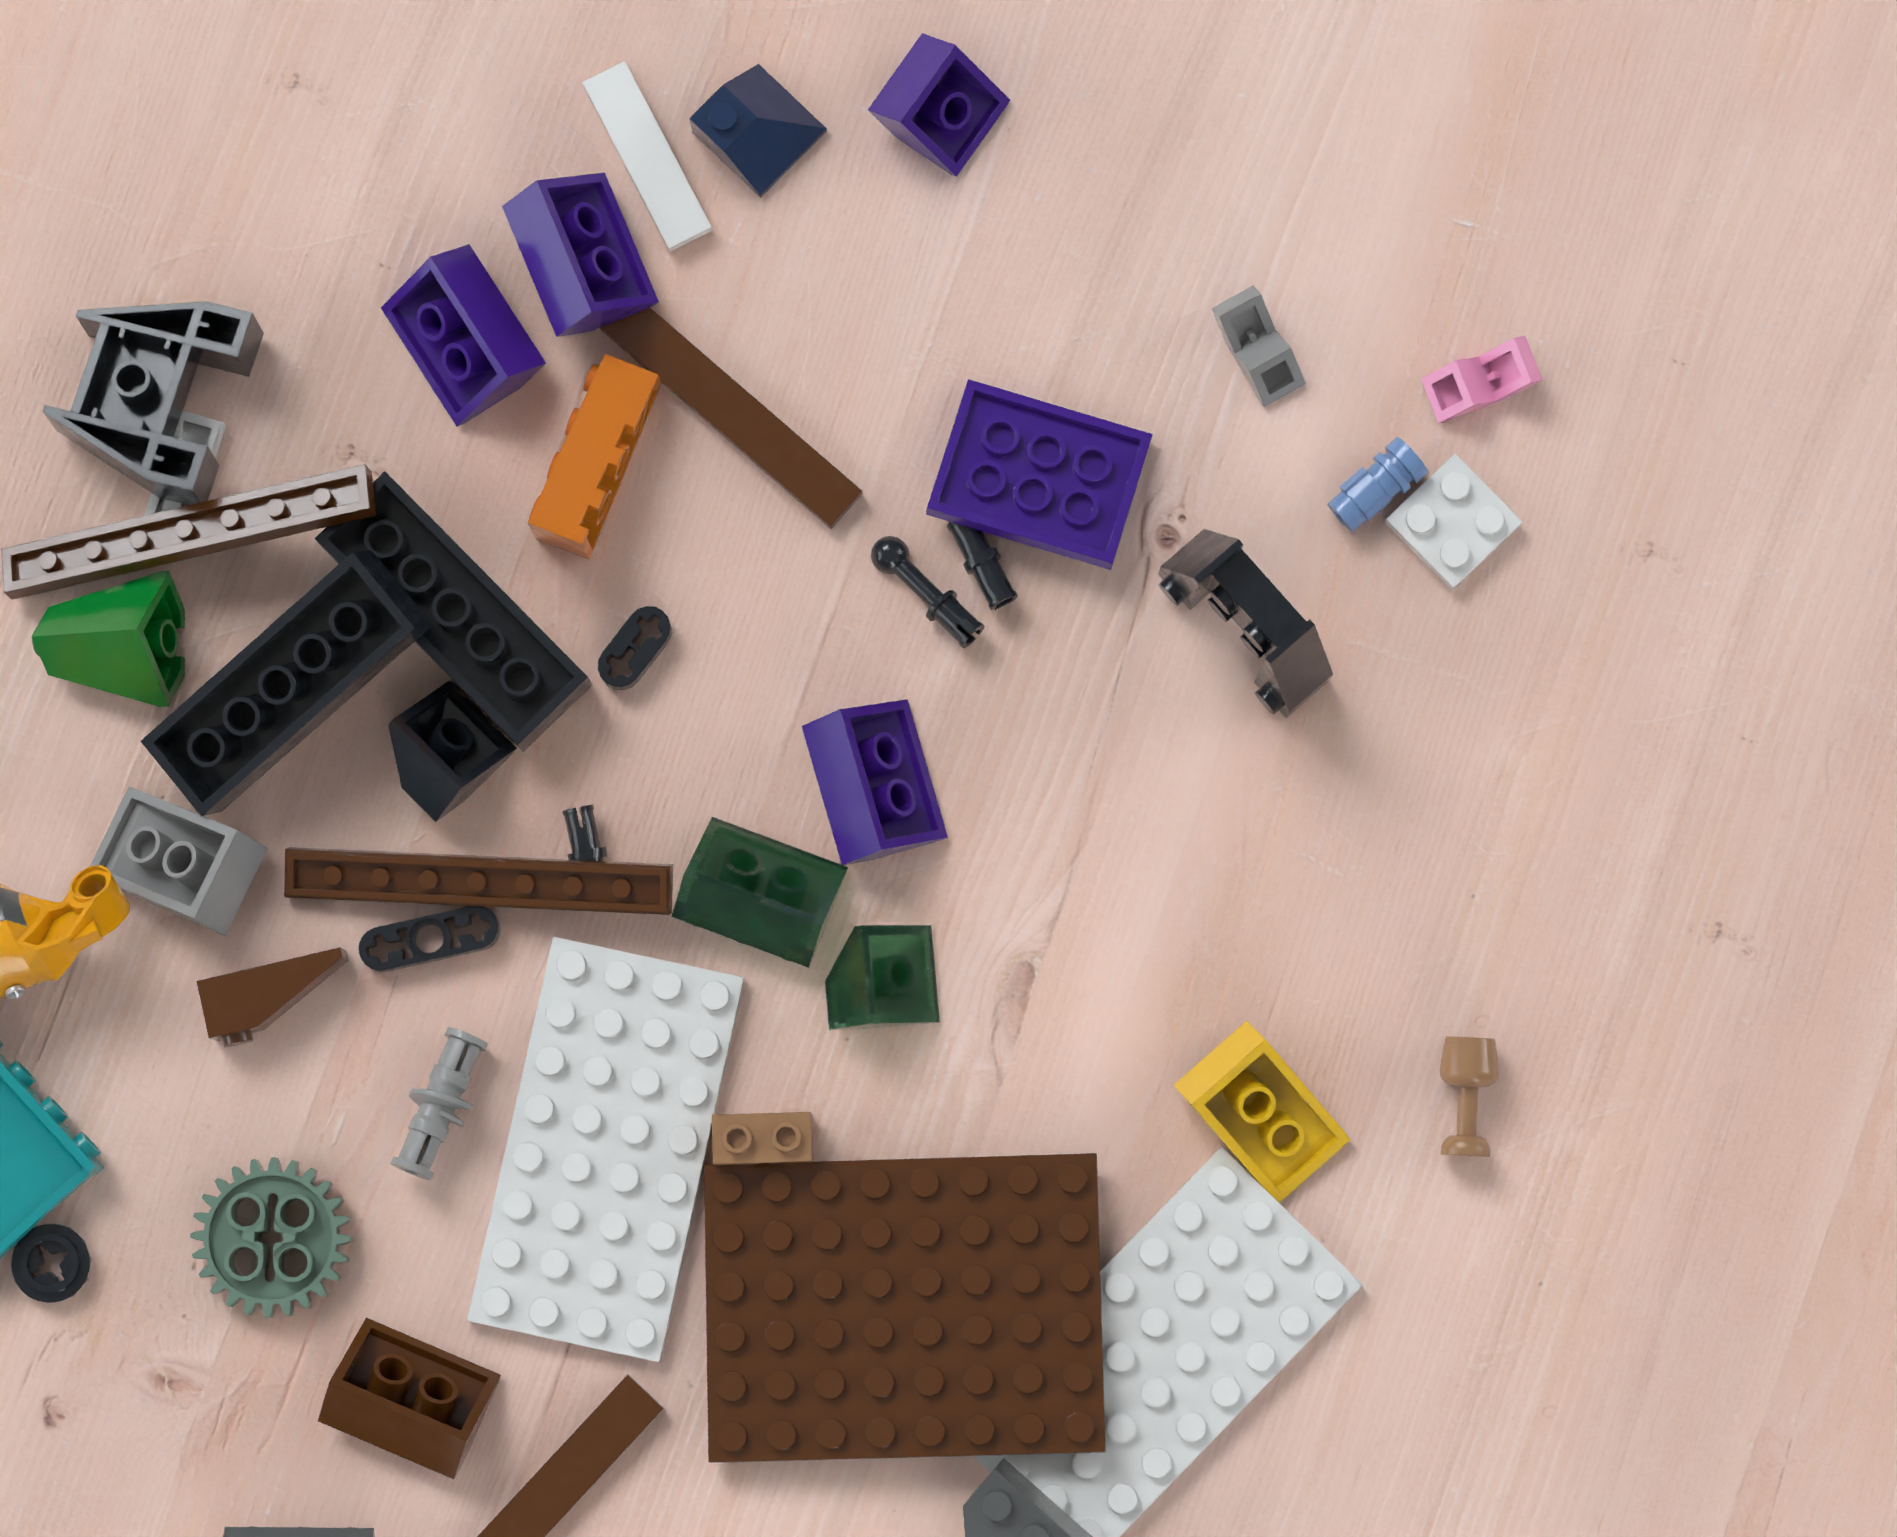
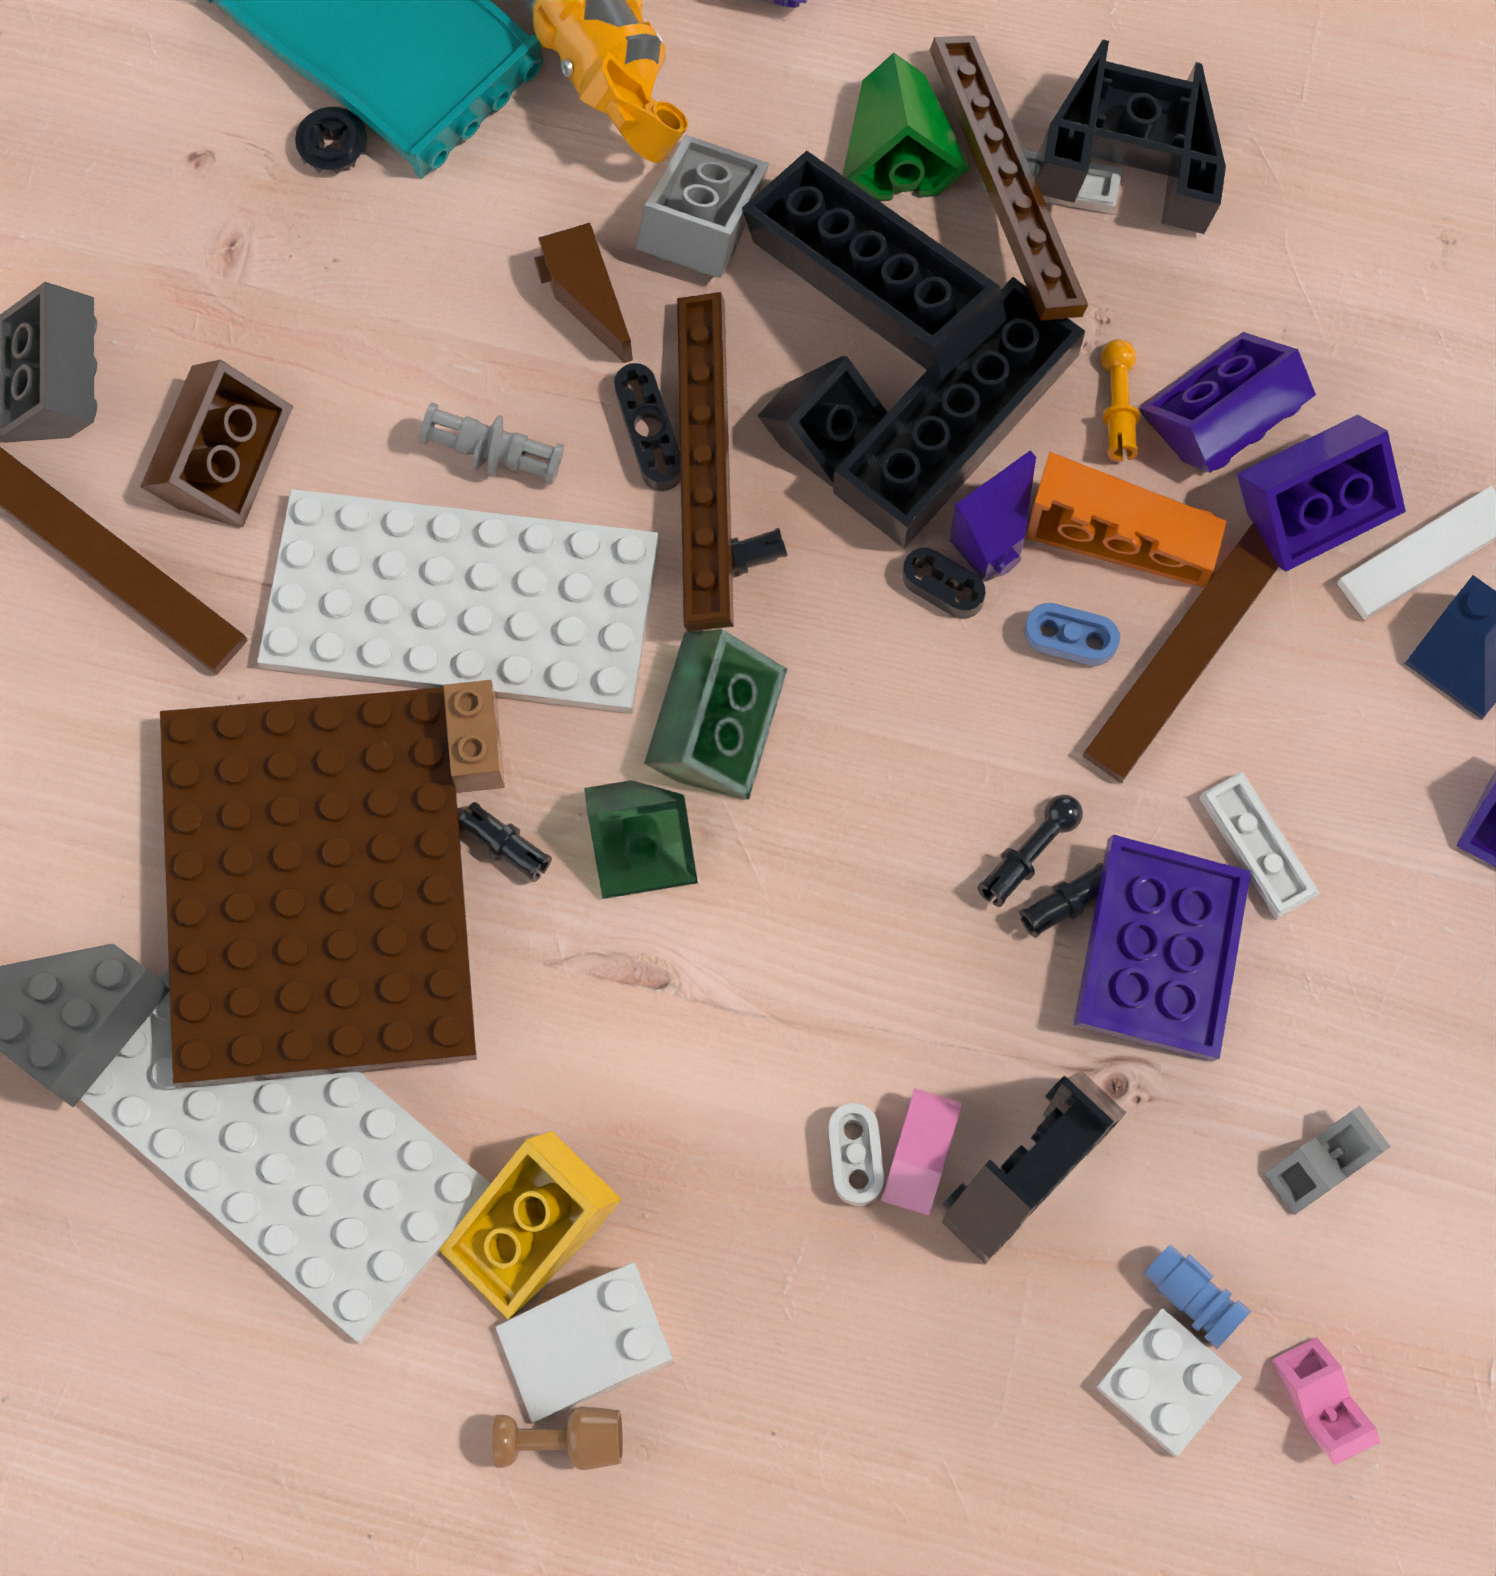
camera: 85 degrees right, 10 degrees down
sand green gear [190,1157,353,1318] -> none
dark purple slope [801,699,948,866] -> none
none -> black pin [458,802,552,882]
none -> white slope [496,1262,675,1424]
none -> white plate [828,1103,884,1206]
none -> bright pink slope [881,1088,962,1216]
none -> dark purple slope [949,450,1036,581]
none -> medium blue plate [1025,603,1120,666]
none -> light orange pin [1100,339,1140,461]
none -> white tile [1199,771,1320,920]

